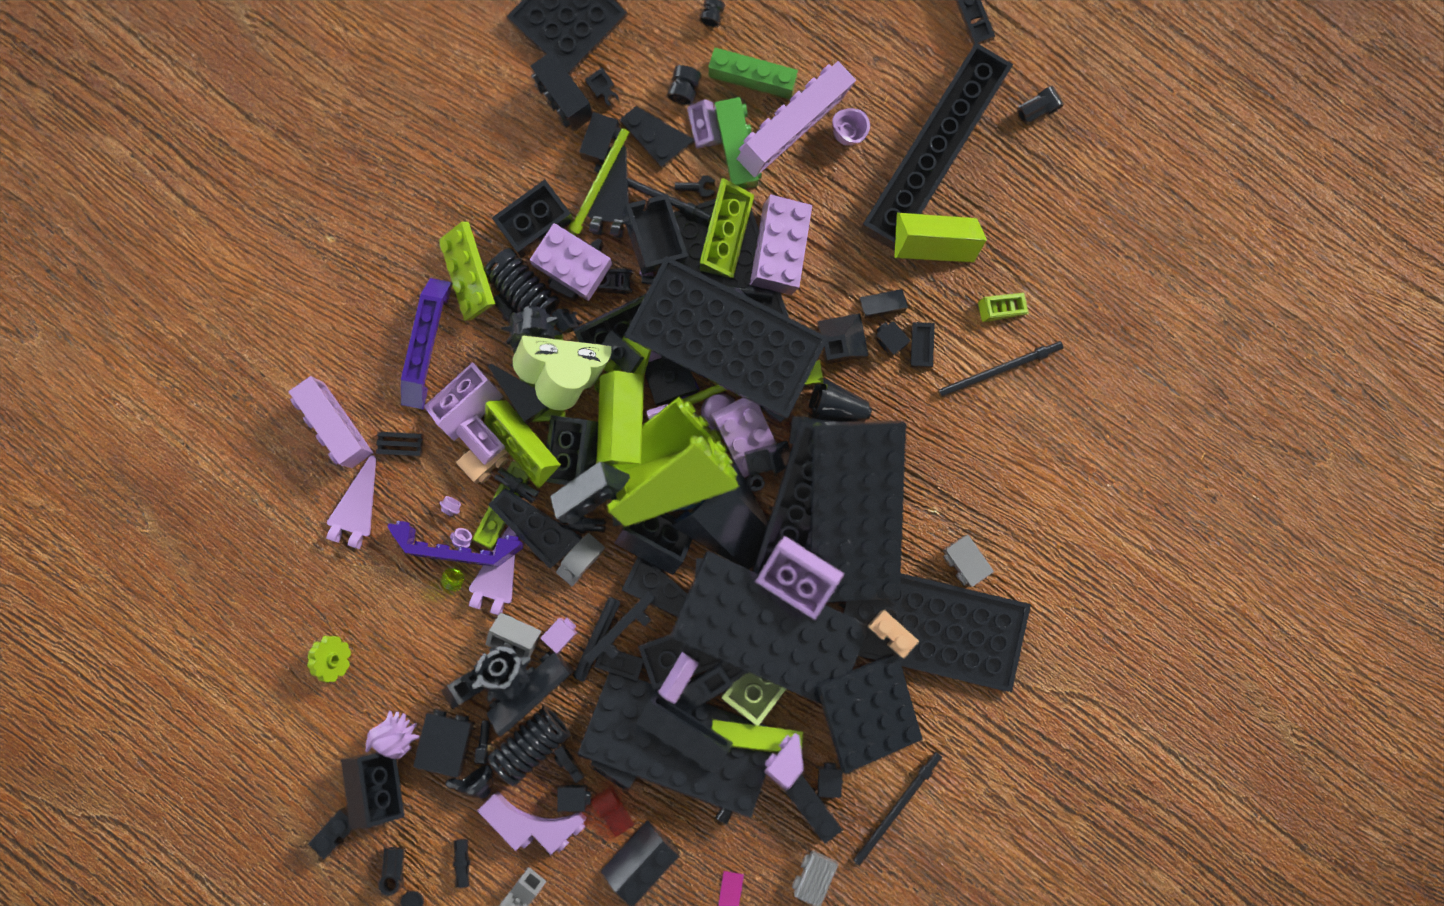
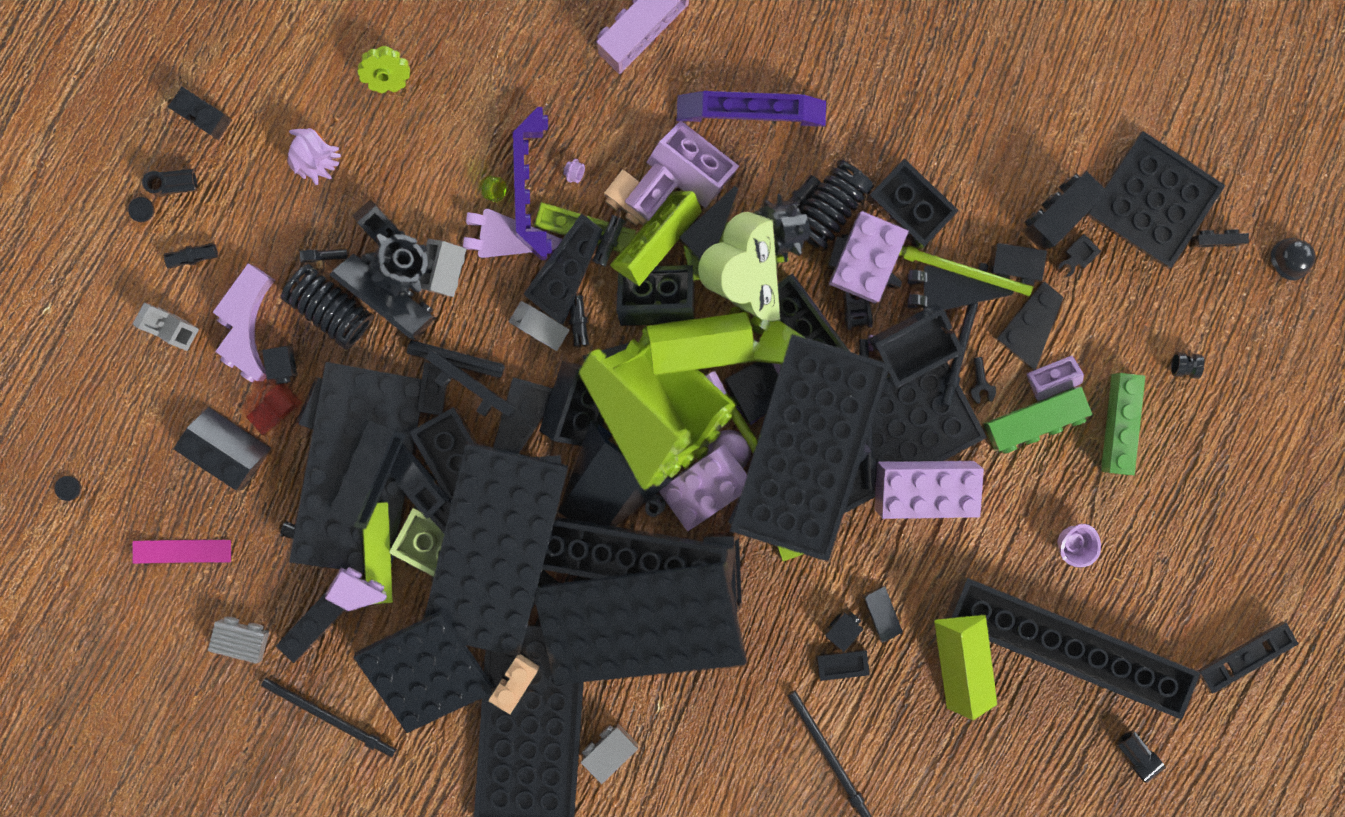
camera: 80 degrees right, 5 degrees up
lavender flag [326,455,376,549] -> none
black brick [341,751,405,829] -> none
black tile [376,432,423,456] -> none
black brick [413,709,475,778] -> none
lime plate [439,222,495,321] -> none
black hat [445,764,494,799] -> none
lavender plate [450,528,472,548] -> none
lavender brick [541,618,578,653] -> none
slope [551,462,630,524] -> none
black plate [552,309,583,333] -> none
black plate [554,744,585,783] -> none
black plate [601,330,644,373] -> none
lavender slope [659,652,699,703] -> none
black wheel [666,65,701,106] -> none
lime slope [700,178,754,278] -> none
lavender brick [737,61,856,178] -> none
black slope [744,441,790,476] -> none
lavender brick [756,537,844,619] -> none
black cone [808,377,872,422] -> none
black slope [817,313,869,364] -> none
black brick [817,762,843,798] -> none
lime slope [978,293,1029,322] -> none

